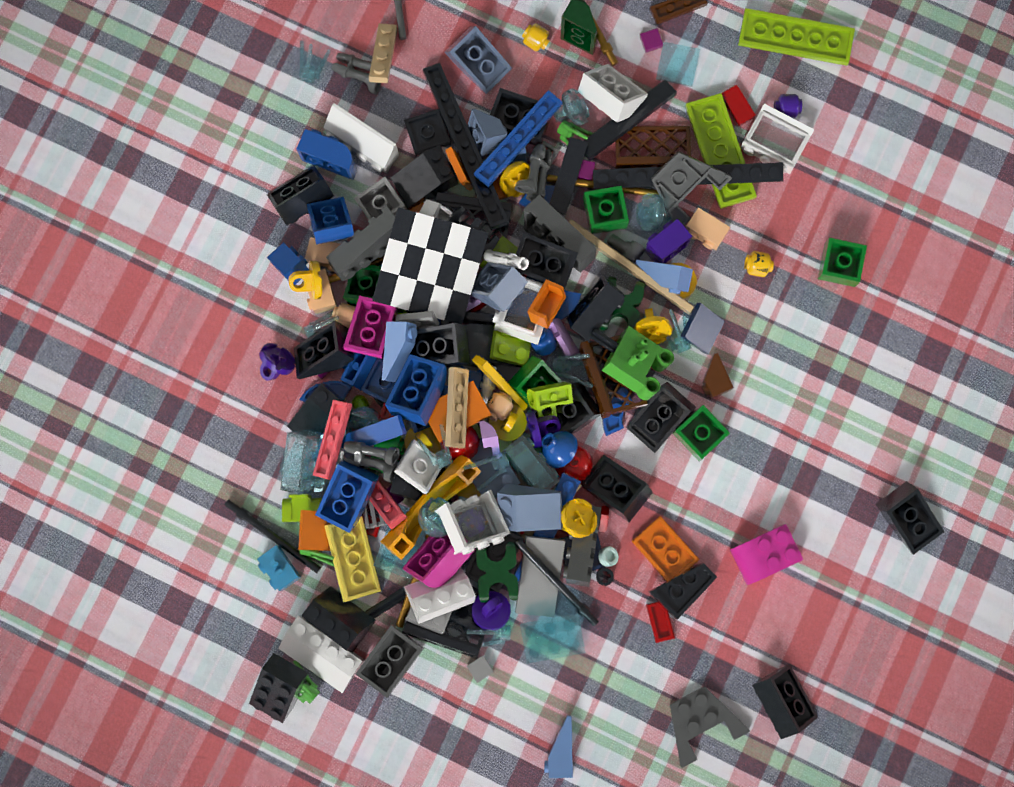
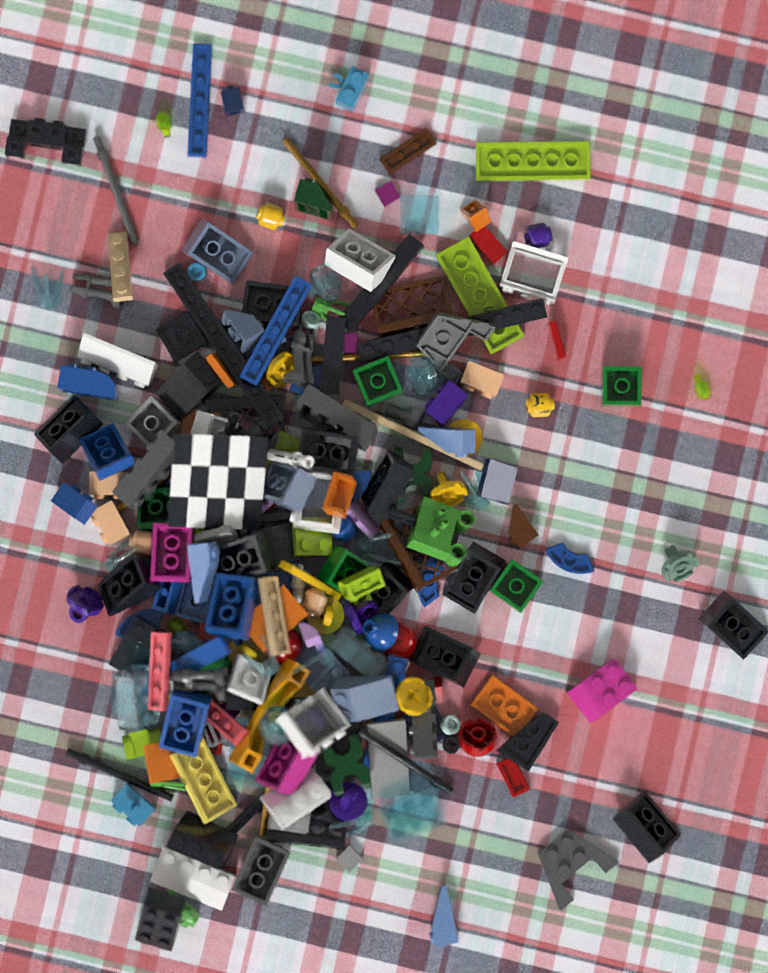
camera: 20 degrees left, 5 degrees up
yellow tile [288,261,322,300] -> none
none -> dark azure tile [187,262,207,282]
none -> light aqua tile [301,311,320,330]
none -> red cylinder [458,718,497,757]
none -> orange slope [460,200,491,232]
none -> blue tile [545,542,595,574]
none -> red tile [548,321,566,361]
none -> sand green tile [661,545,699,582]
none -> clear neon green cylinder [693,374,712,400]

